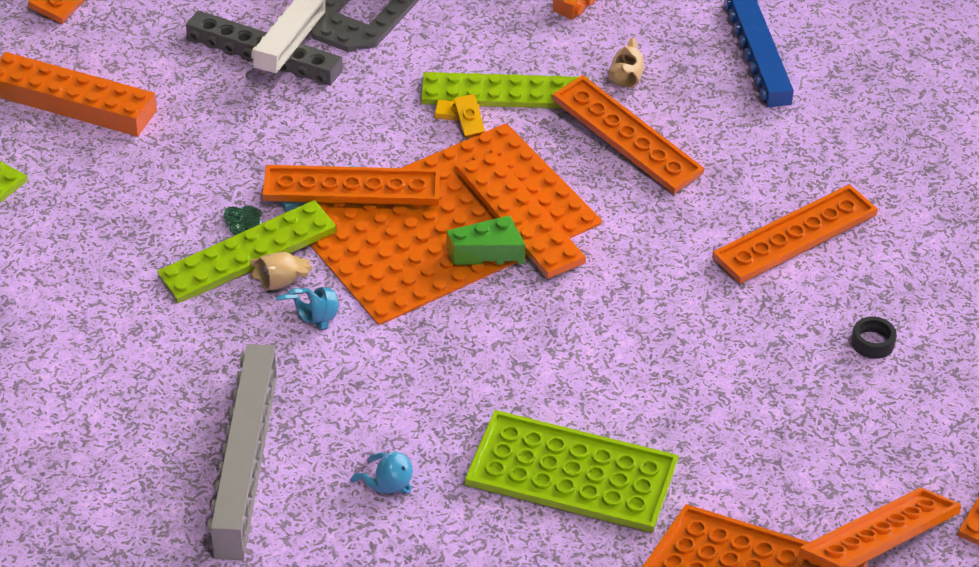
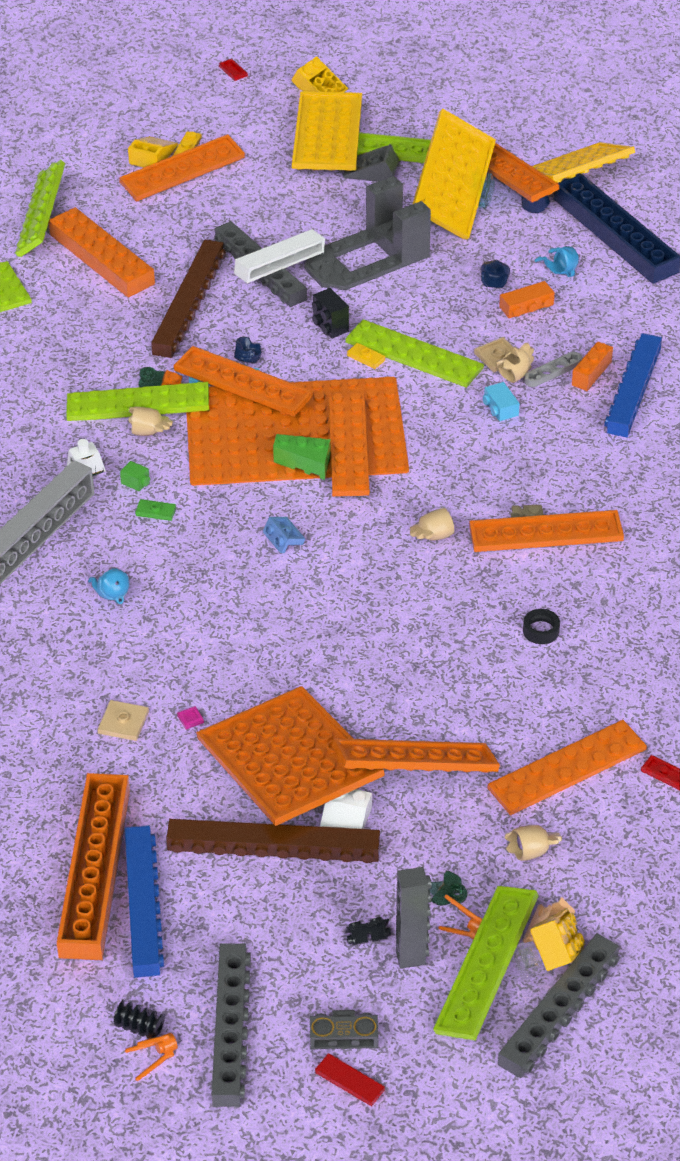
camera: 30 degrees right, 0 degrees up
dark azure hair [276,287,339,330] -> none
yellow plate [454,94,485,138] -> none
lime plate [465,410,679,533] -> none
orange plate [552,75,704,194] -> none
none -> white torso [67,439,106,476]
none -> bright green brick [120,461,150,491]
none -> bright green plate [135,499,176,521]
none -> reddish brown brick [151,239,226,358]
none -> orange plate [161,370,183,385]
none -> dark blue hair [234,336,262,364]
none -> medium blue bracket [263,517,305,553]
none -> black brick [312,288,349,339]
none -> tan piece [410,508,454,541]
none -> tan plate [474,337,513,373]
none -> medium azure brick [483,382,520,421]
none -> dark tan plate [510,505,544,518]
none -> light grey beam [524,352,582,387]
none -> orange brick [572,341,613,391]

